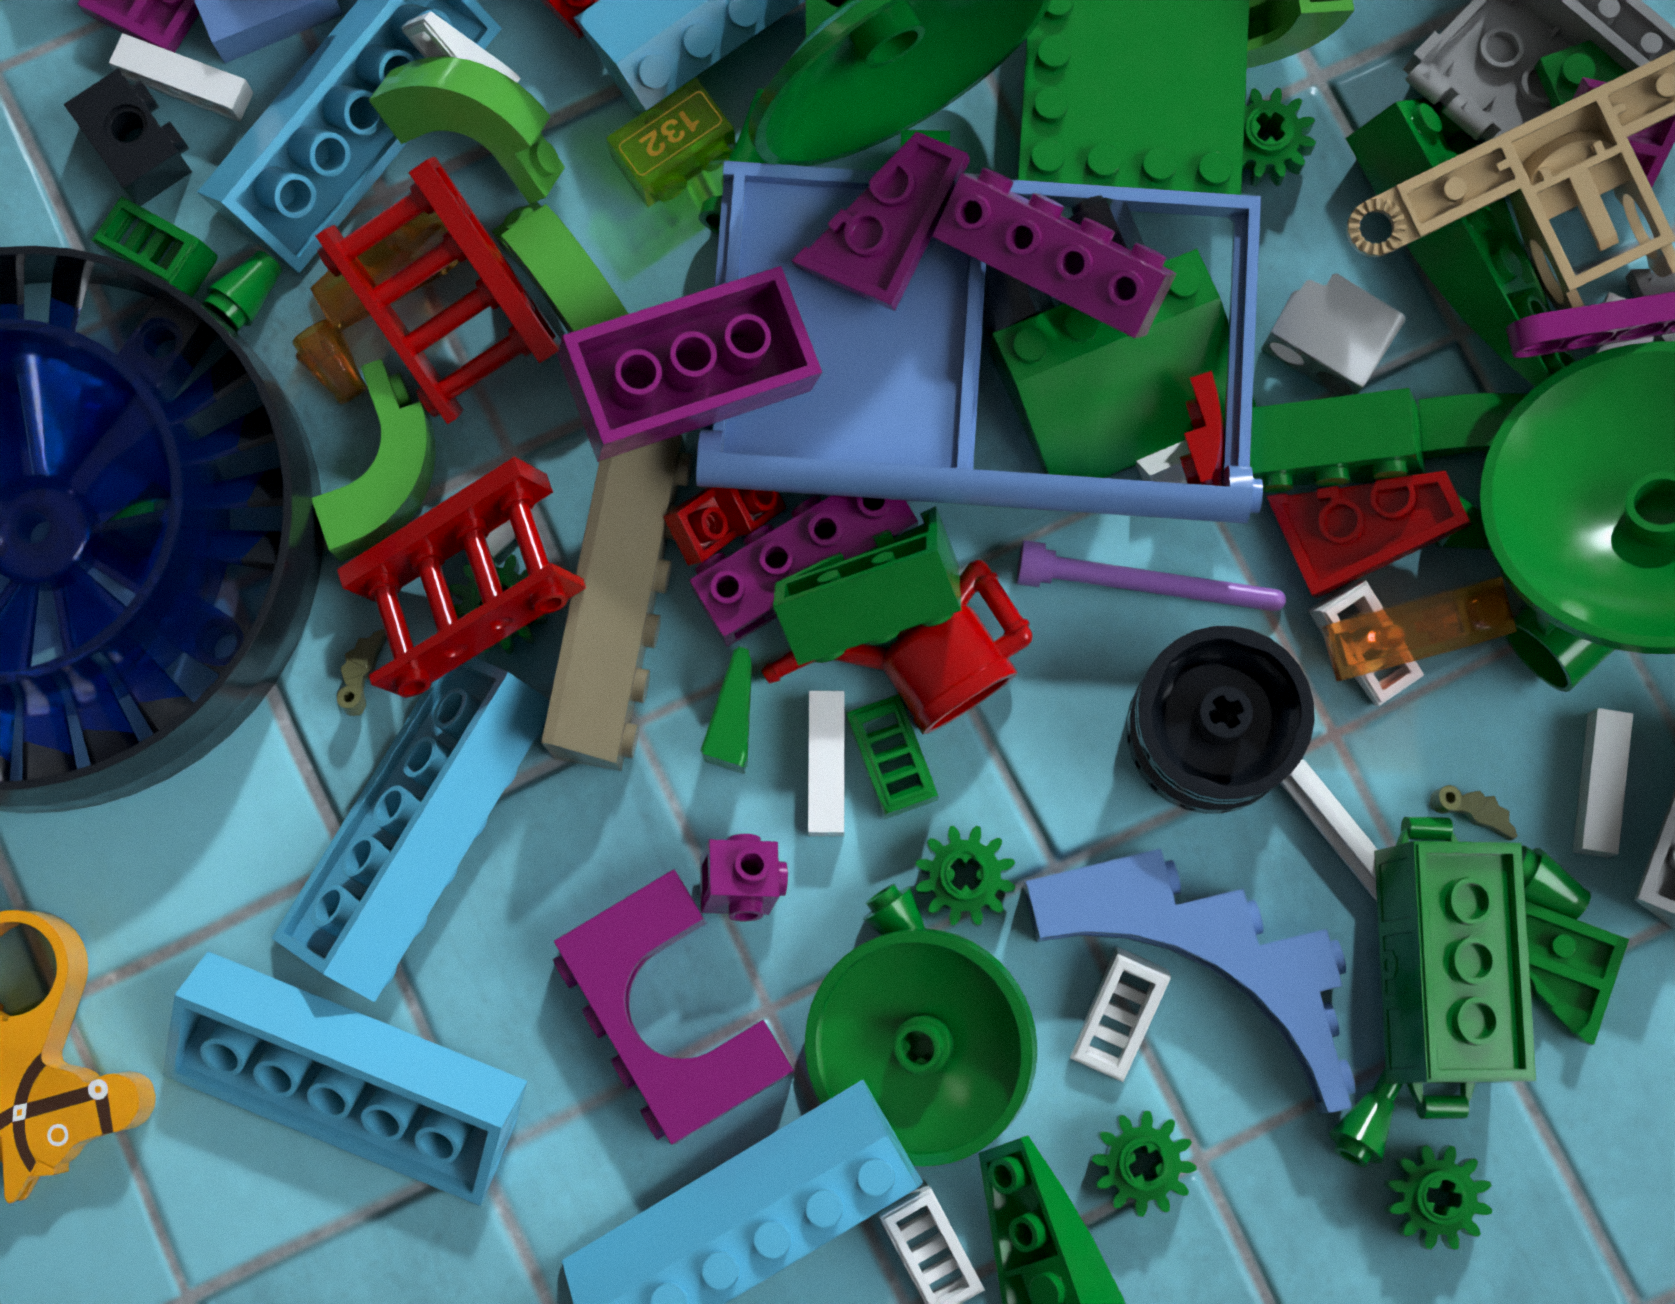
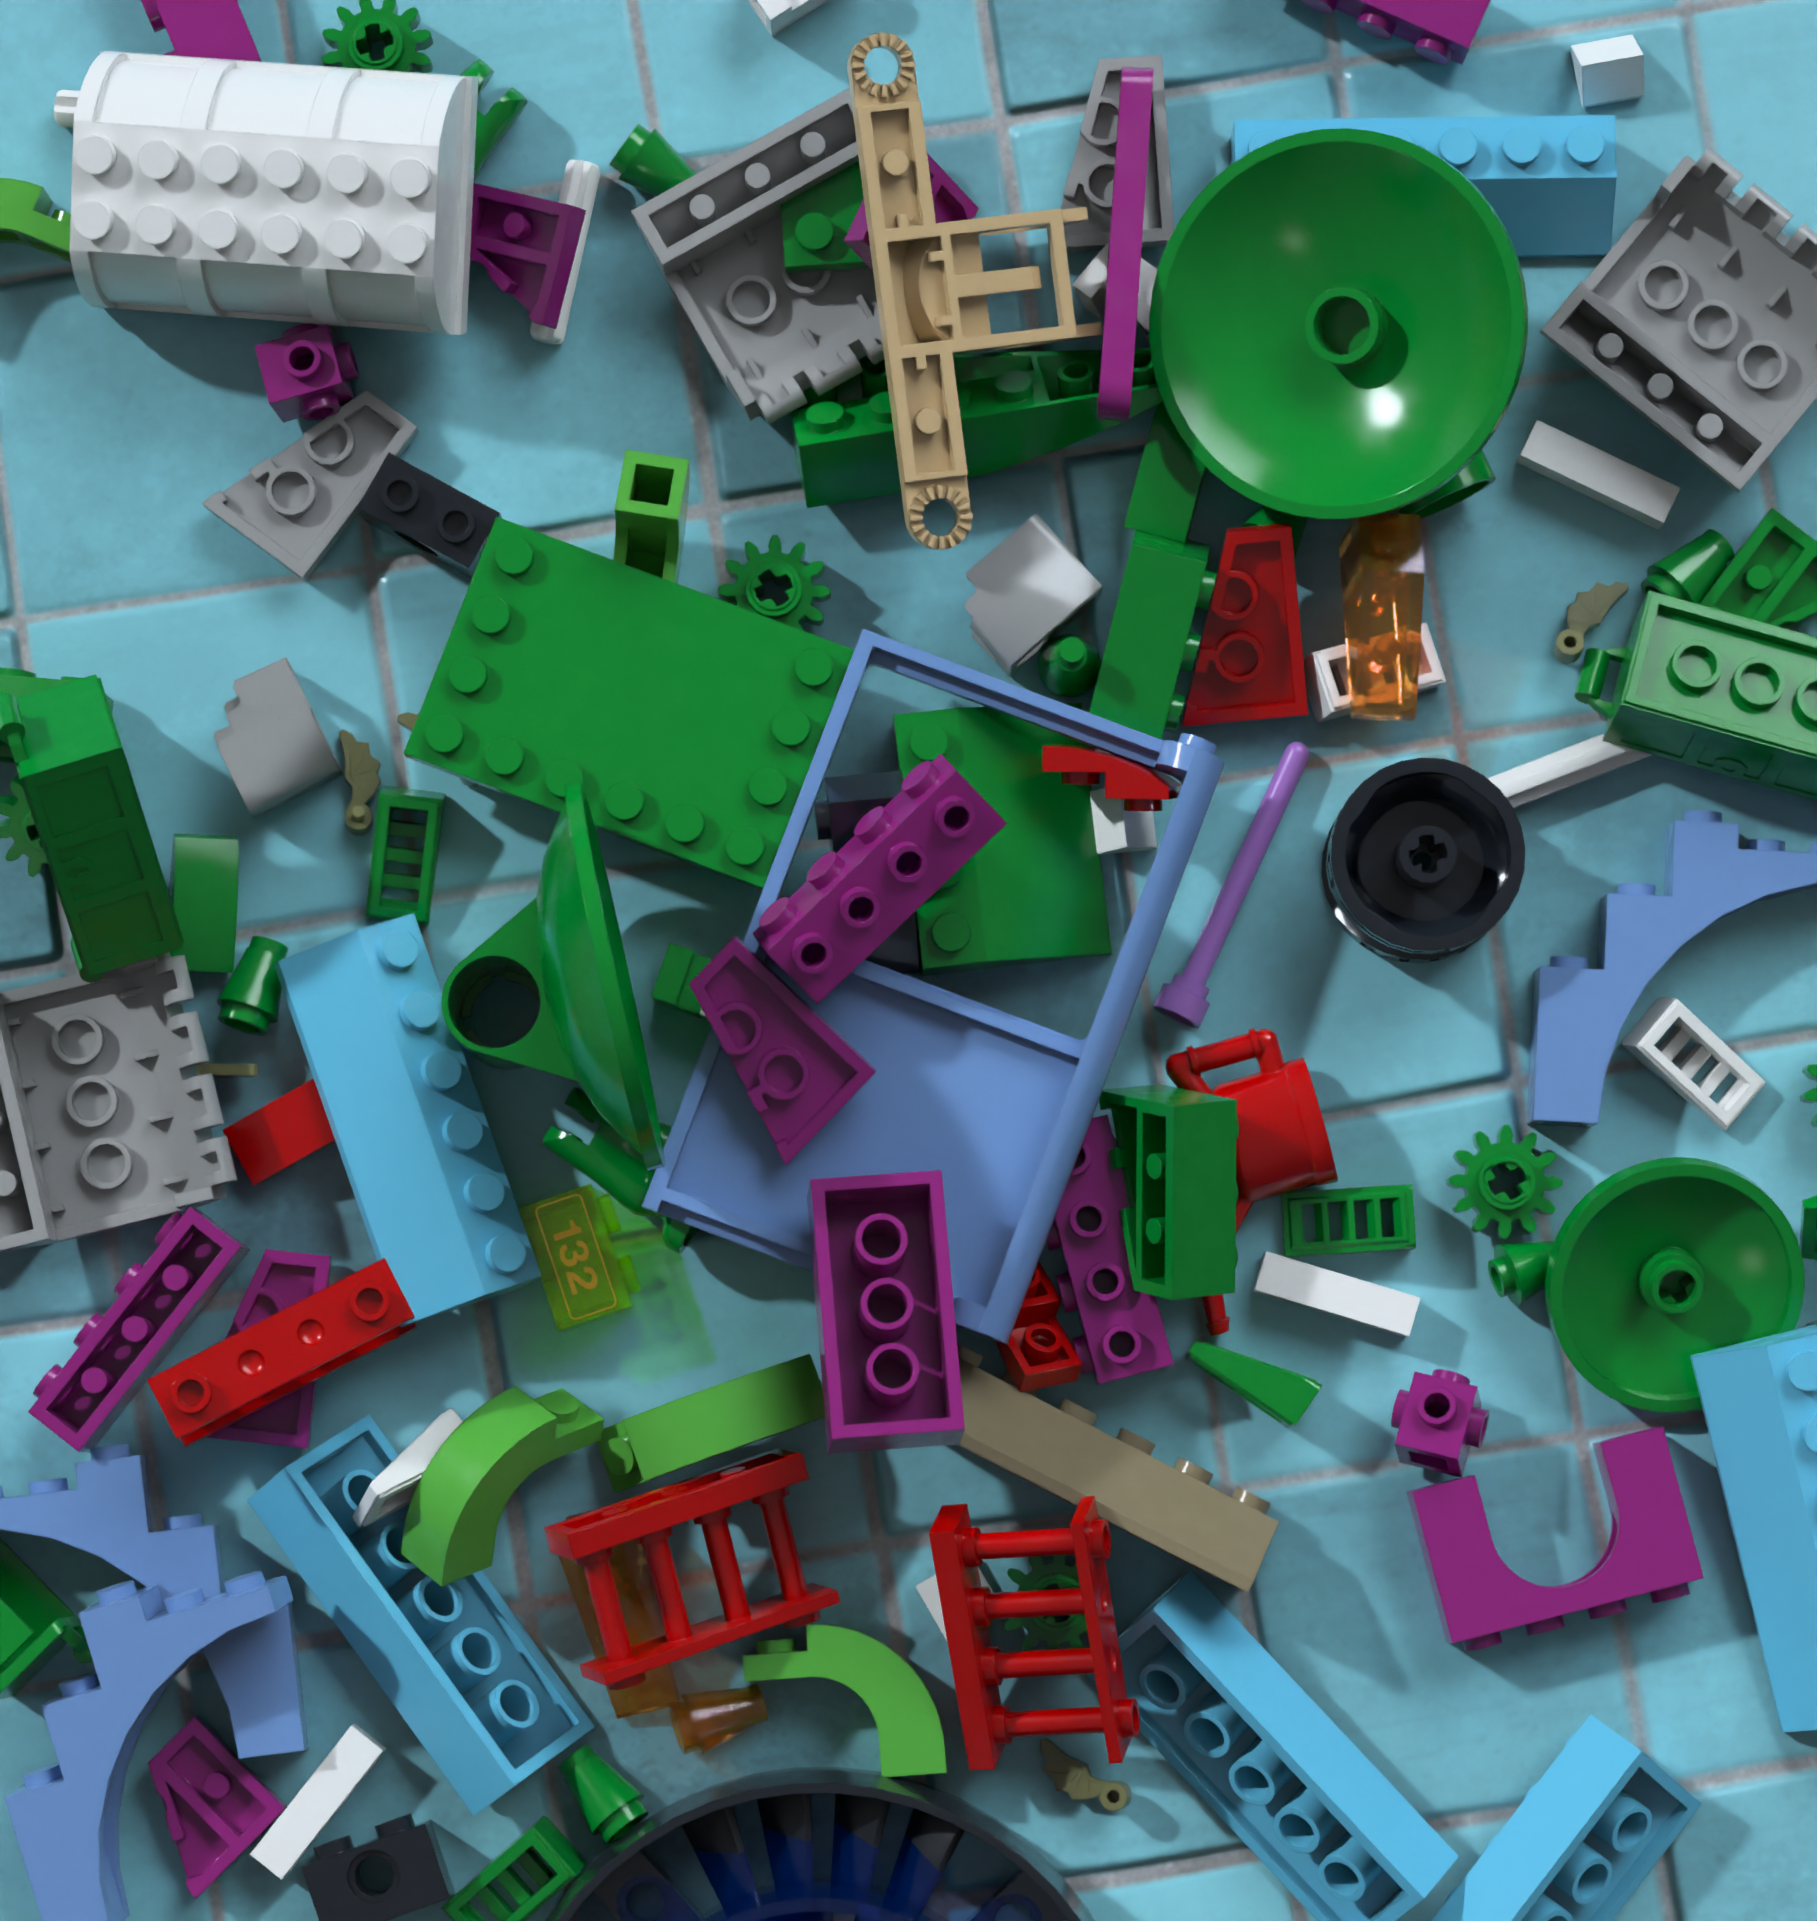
camera: 75 degrees left, 5 degrees up
none -> green cone [1038,634,1101,697]

